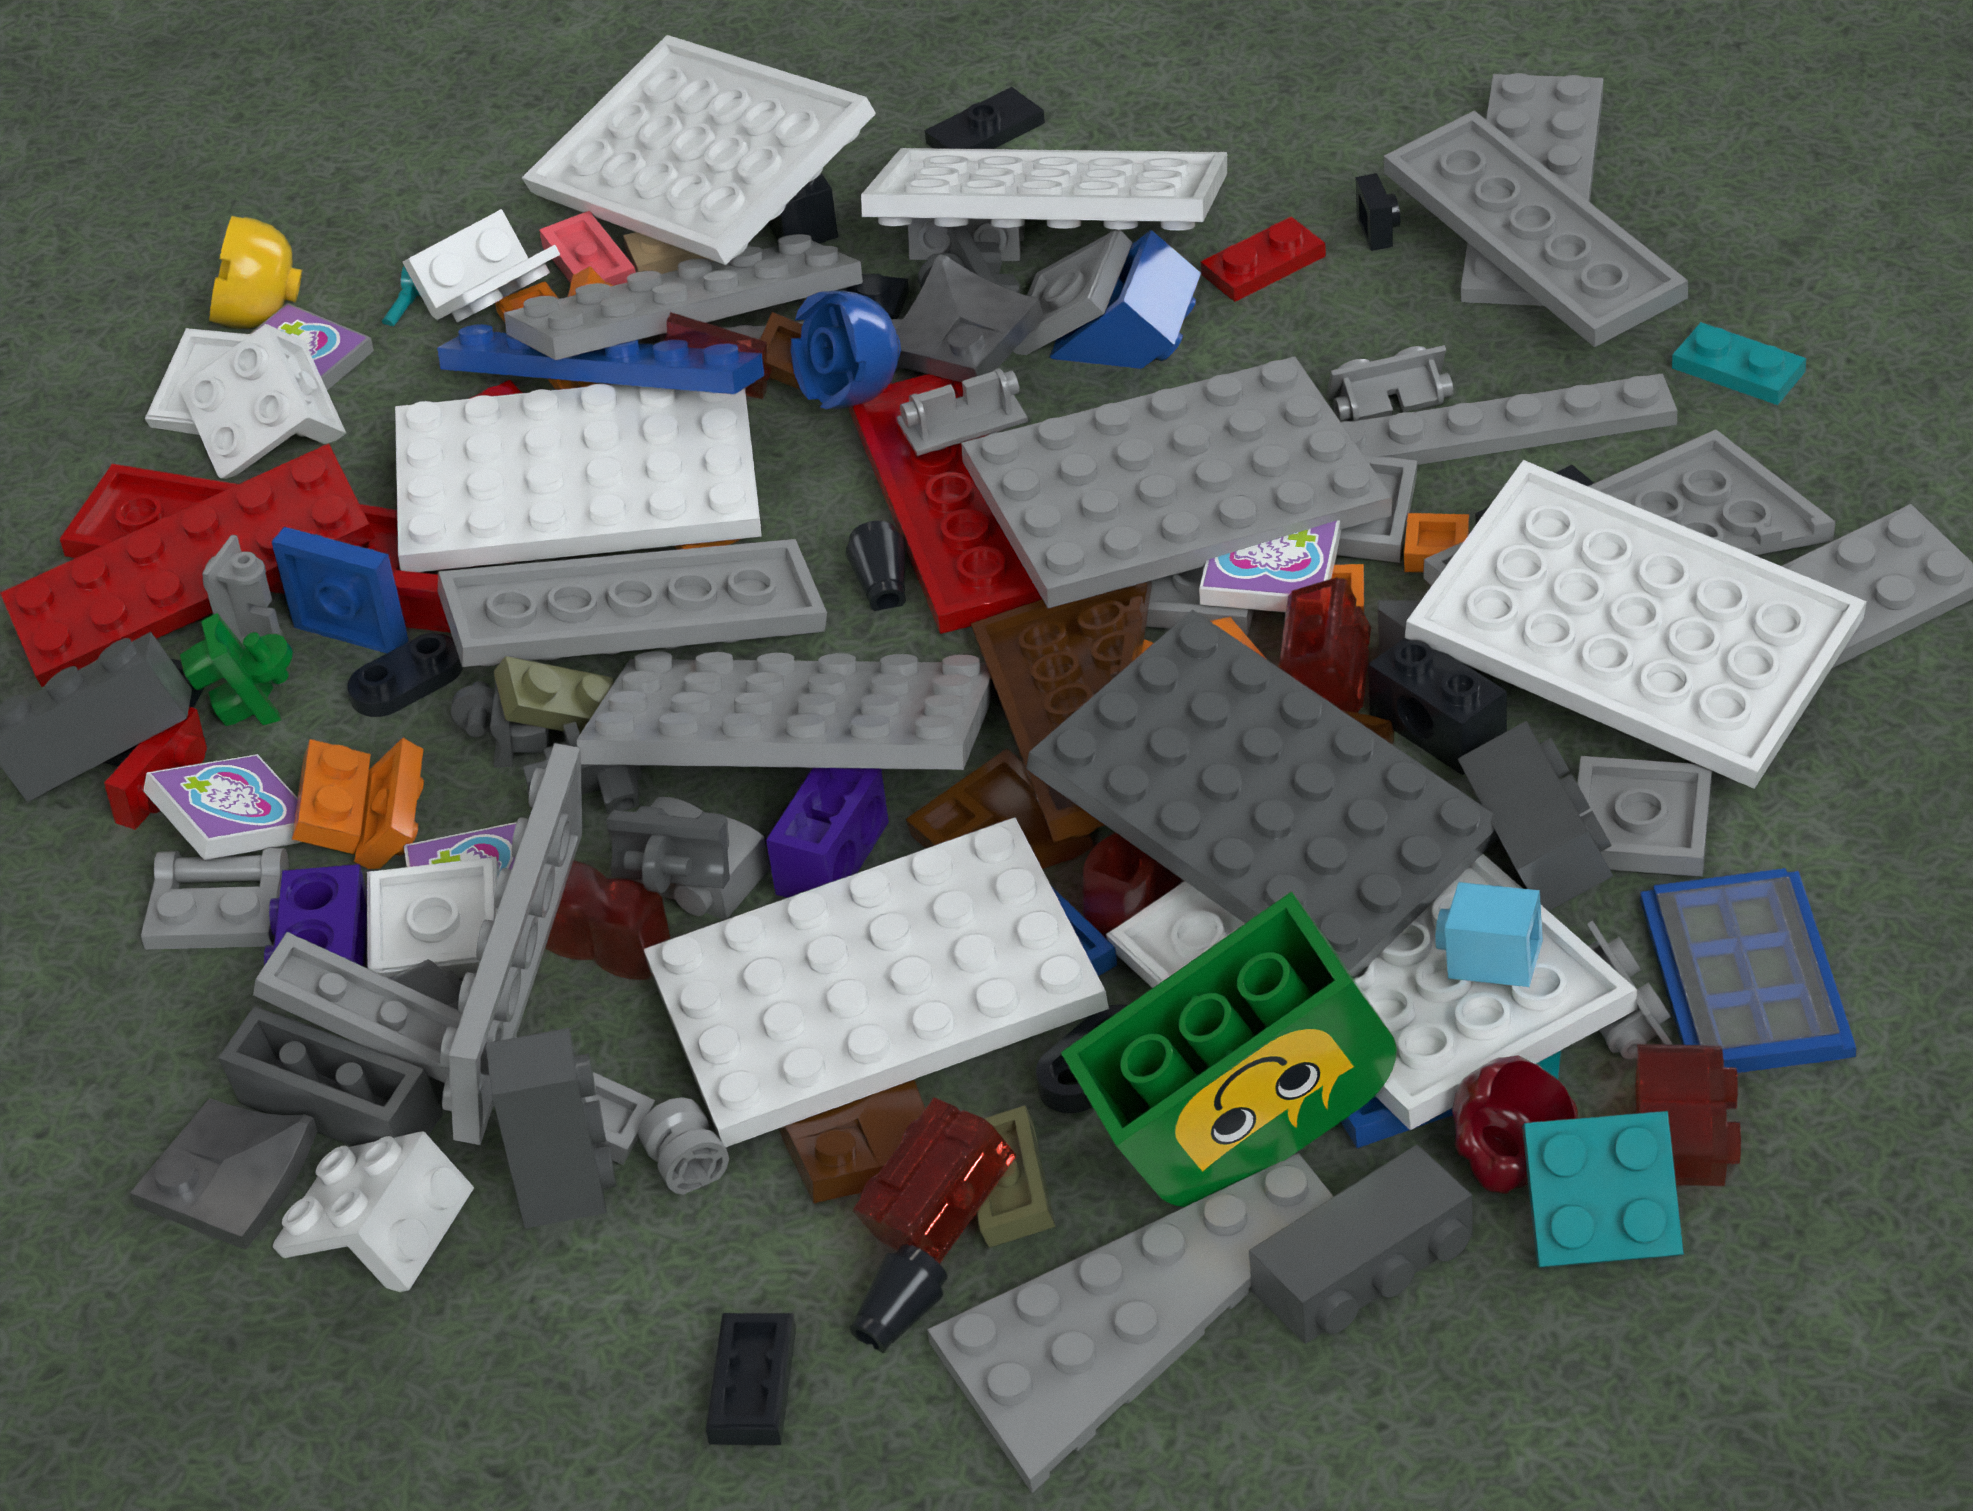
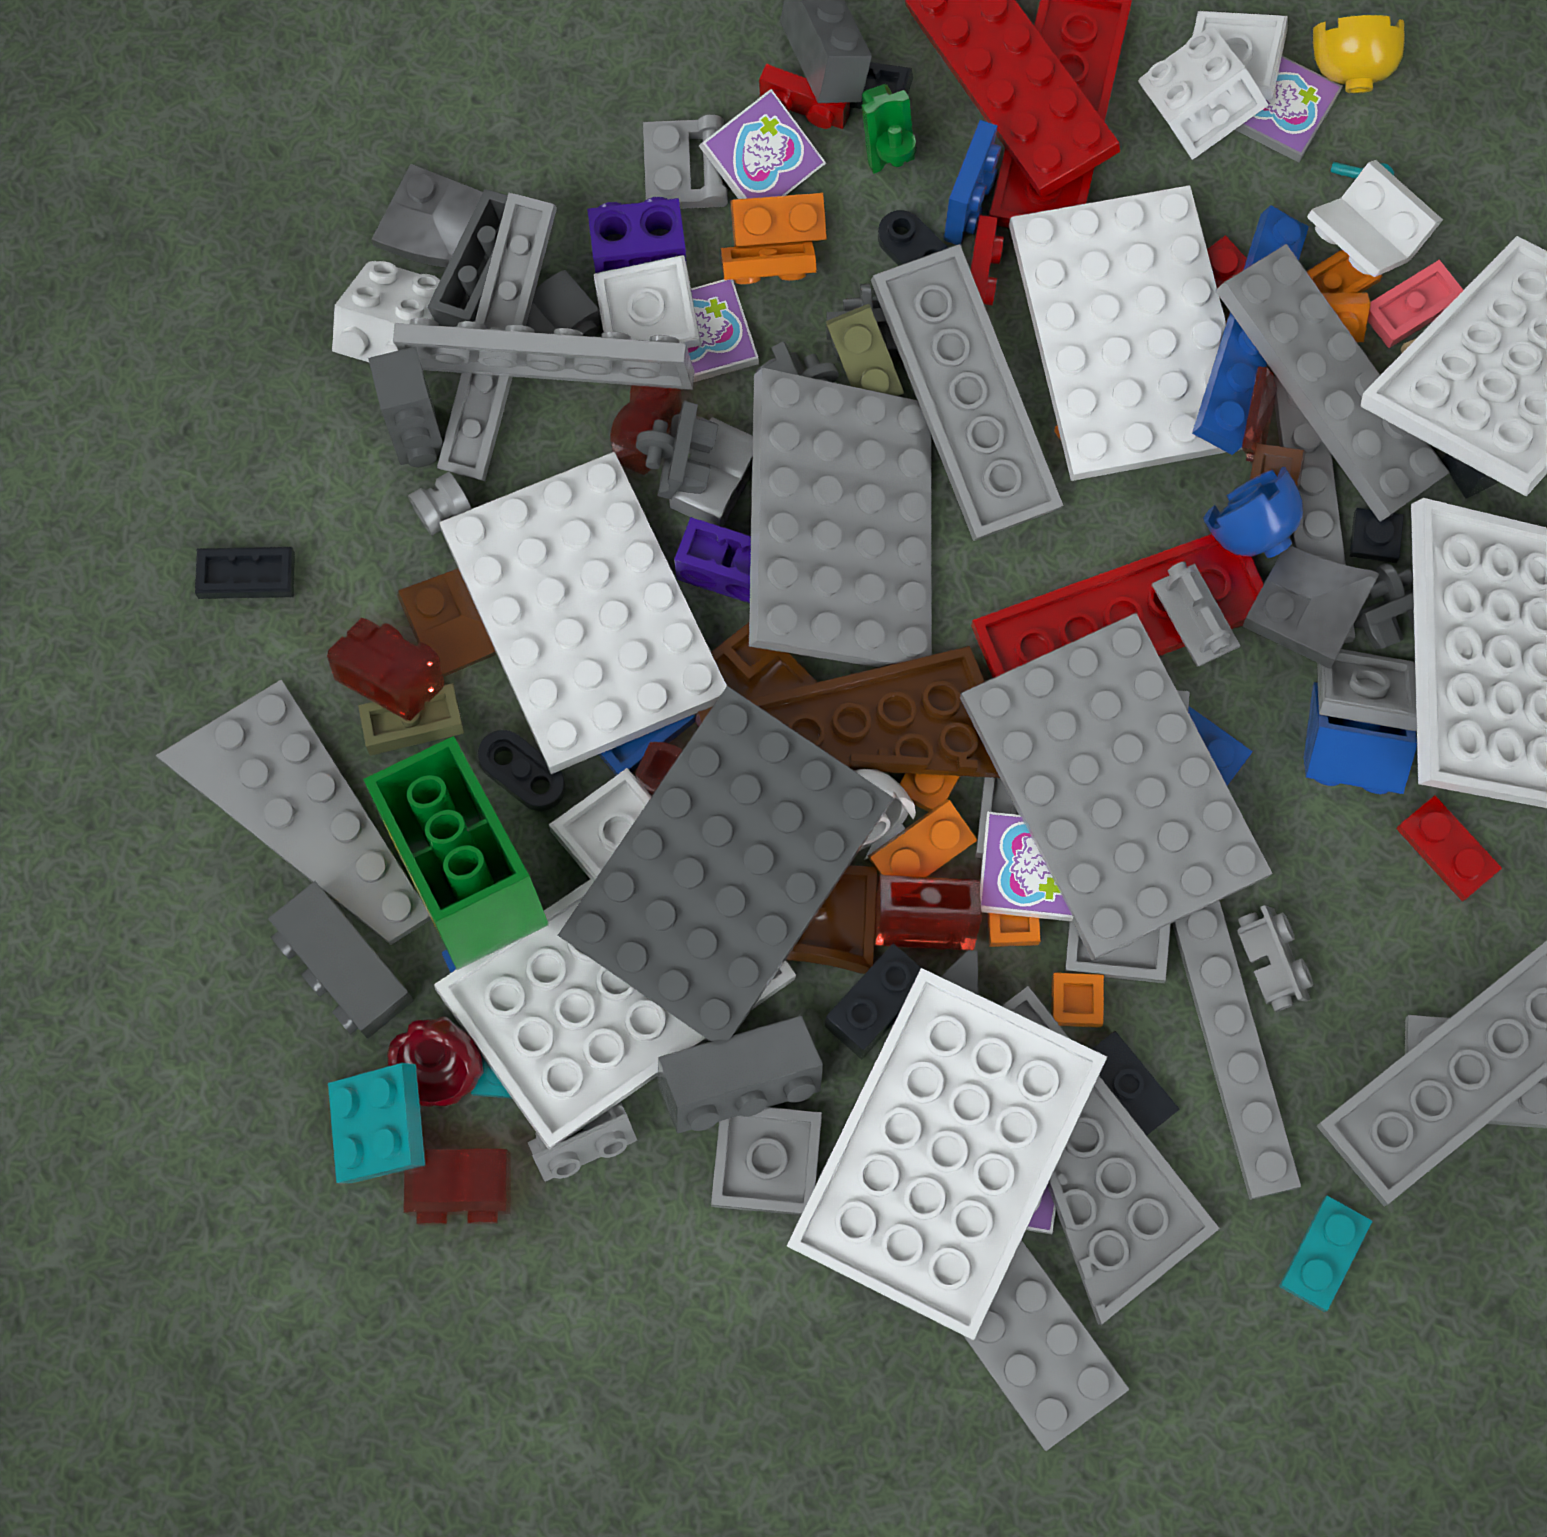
camera: 80 degrees right, 30 degrees up
light grey hinge [202,535,283,648] -> none
black cone [846,521,906,611] -> none
black cone [850,1244,948,1353] -> none
black plate [1355,173,1401,251] -> none
medium azure brick [1435,882,1543,987] -> none
clear piece [1640,868,1856,1079] -> none

